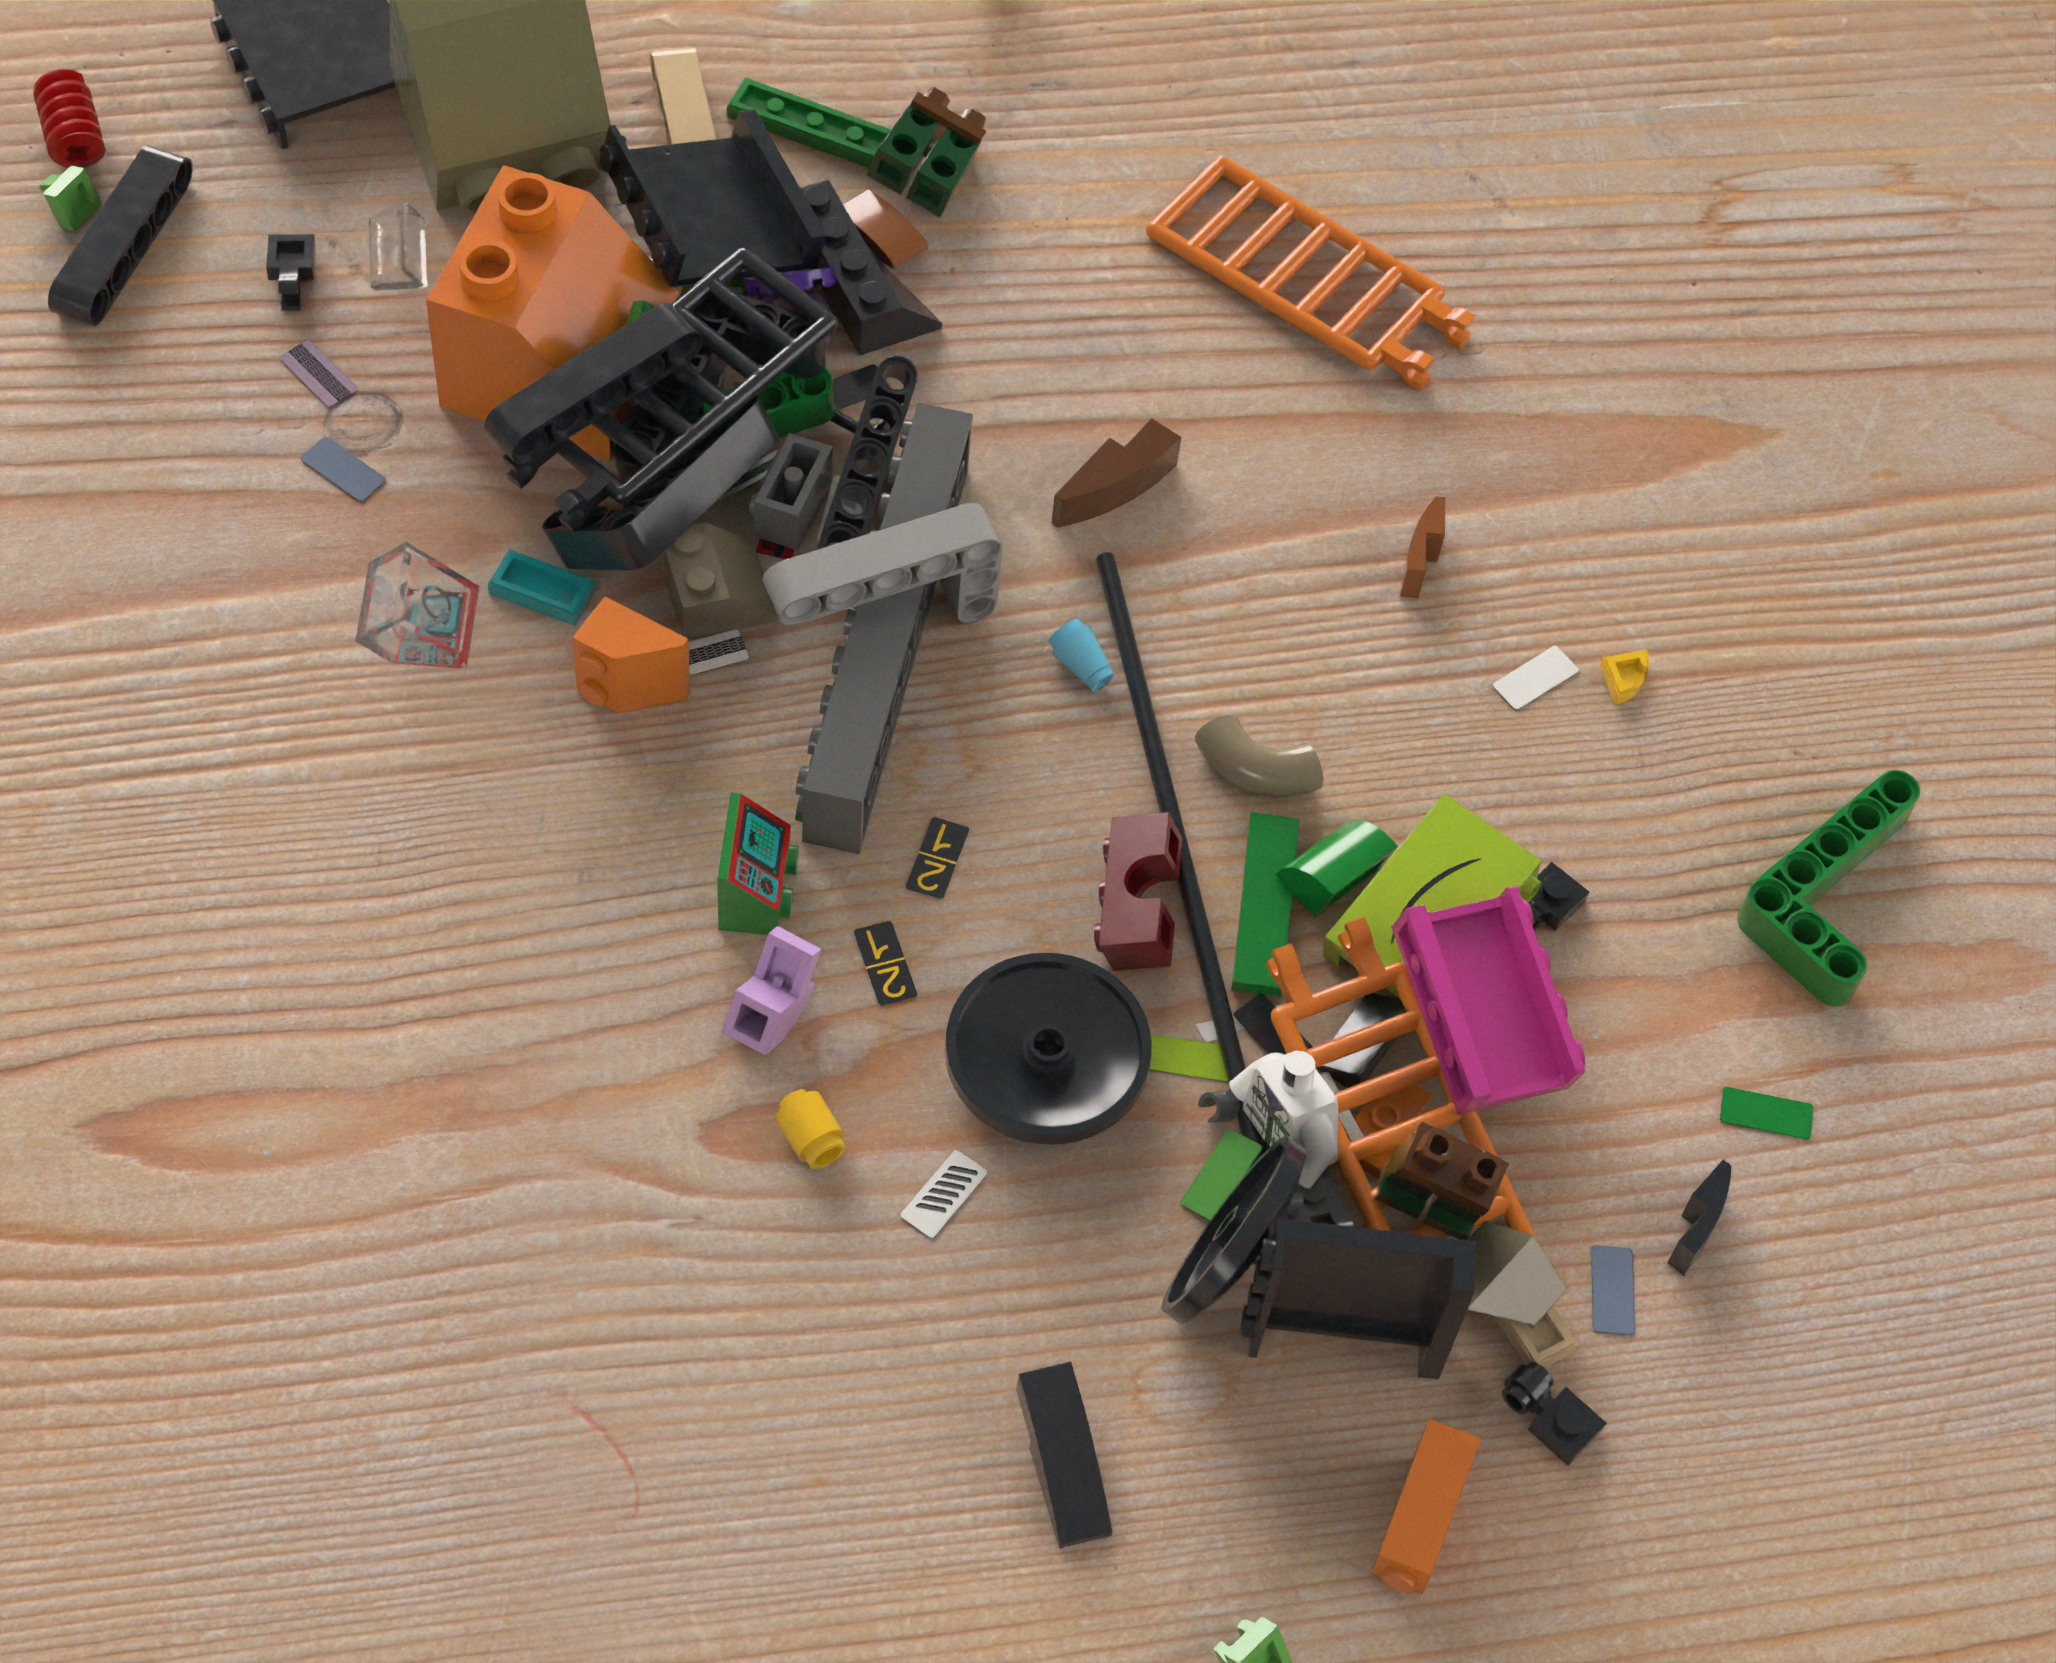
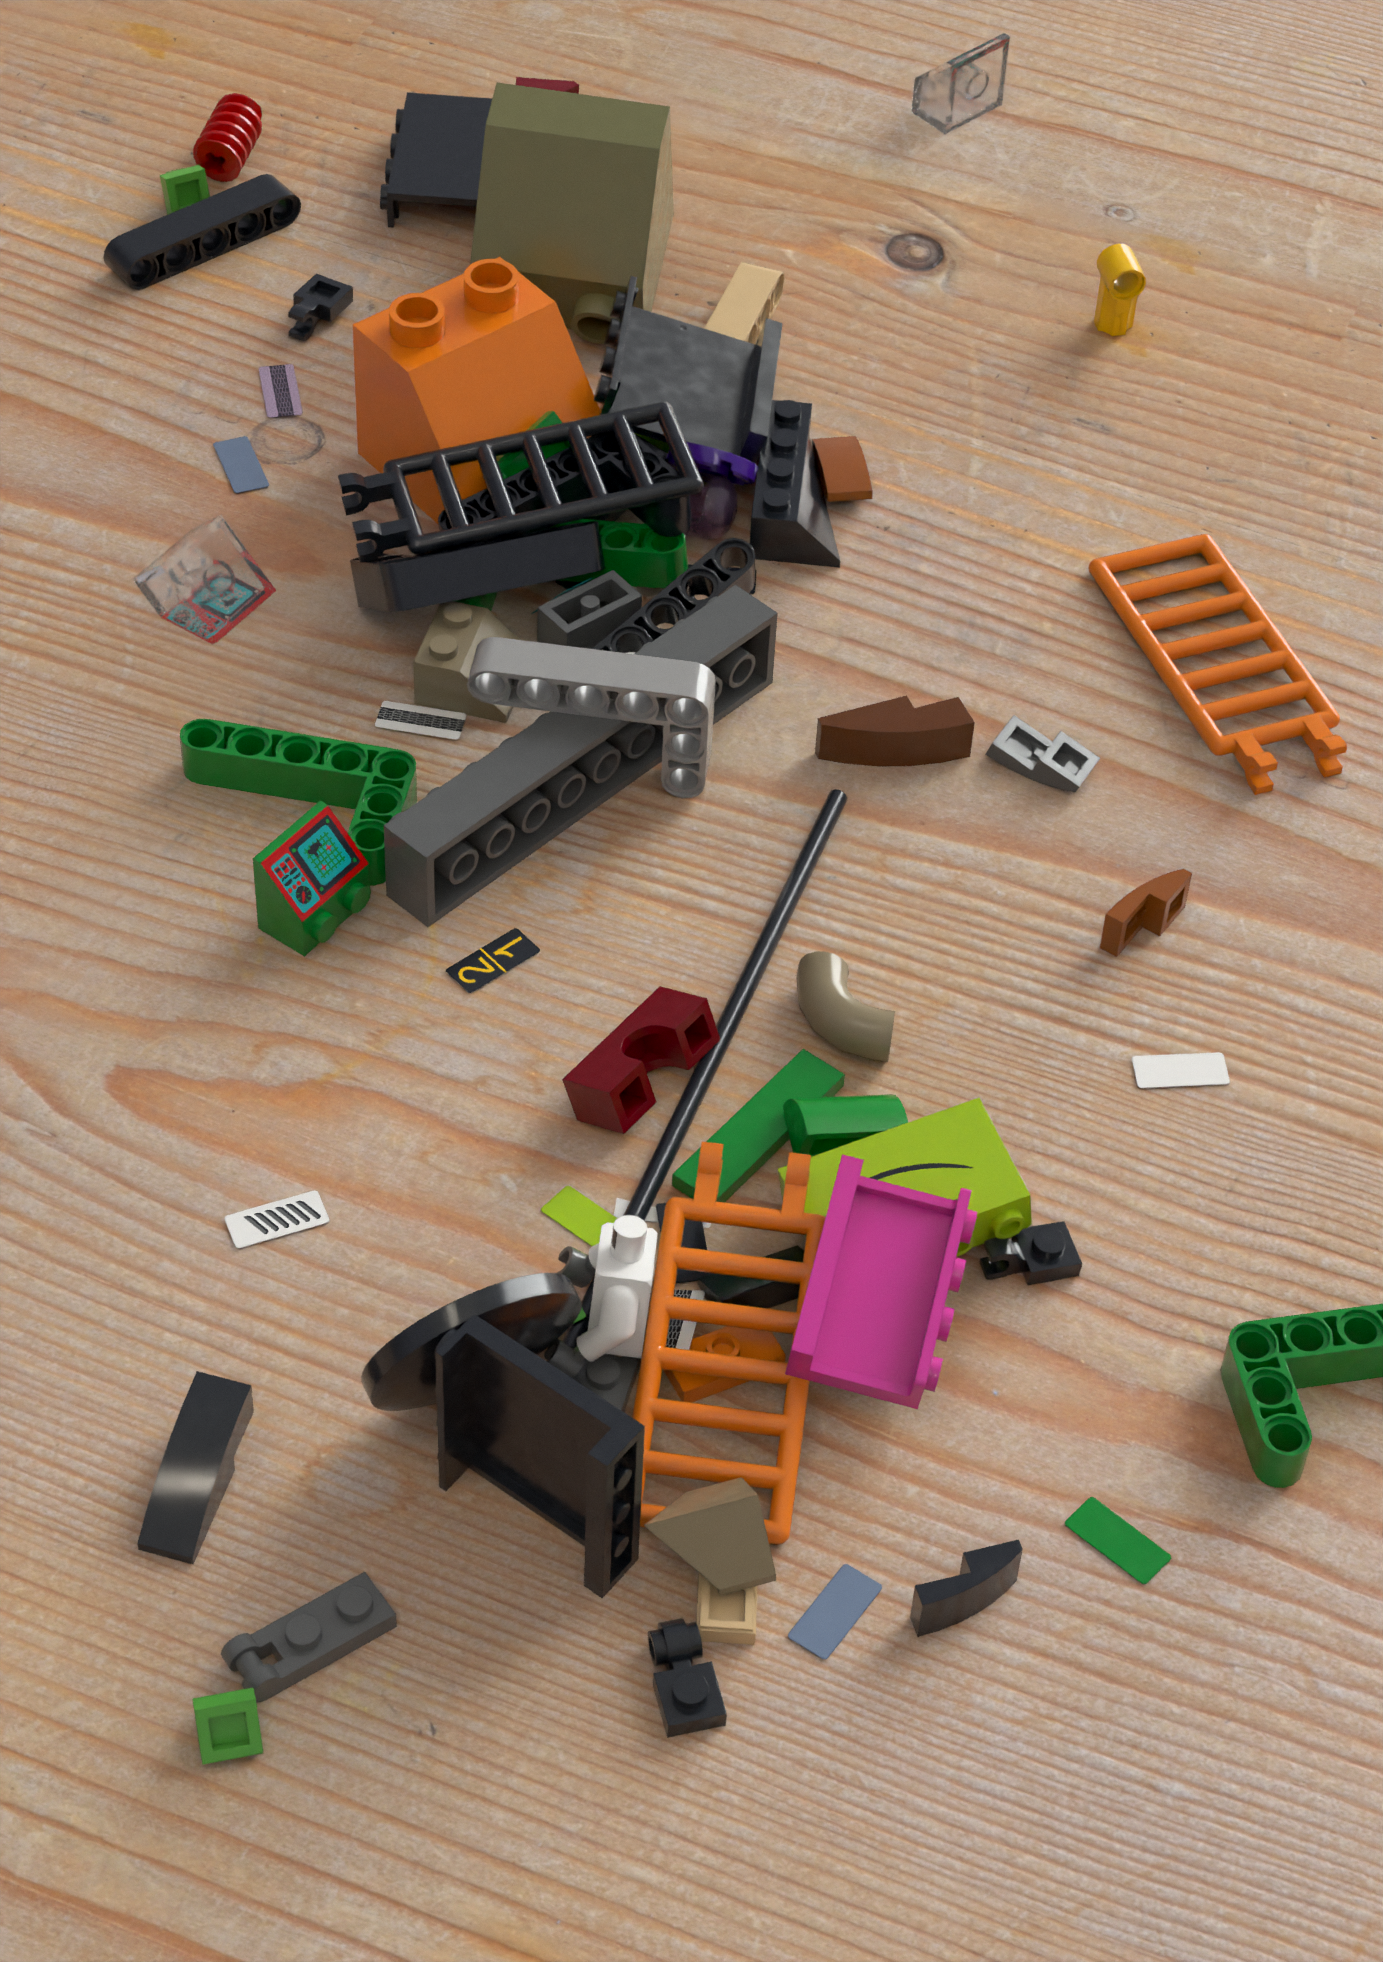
camera: 35 degrees right, 10 degrees down
black beam [484,303,703,465] -> none
teal tile [488,549,596,626] -> none
orange slope [572,596,690,713] -> none
lavender brick [722,926,822,1055] -> none
green tile [727,77,891,168] -> none
yellow brick [775,1089,846,1169] -> none
black sticker [854,921,917,1006] -> none
dark green hips [867,87,986,217] -> none
black dish [945,953,1152,1145] -> none
medium azure cone [1049,619,1115,692] -> none
orange slope [1371,1418,1481,1594] -> none
reddish brown hips [1374,1122,1509,1240] -> none
yellow tile [1599,649,1649,705] -> none
none -> green beam [180,719,417,886]
none -> dark grey plate [221,1572,397,1703]
none -> slope [985,715,1100,792]

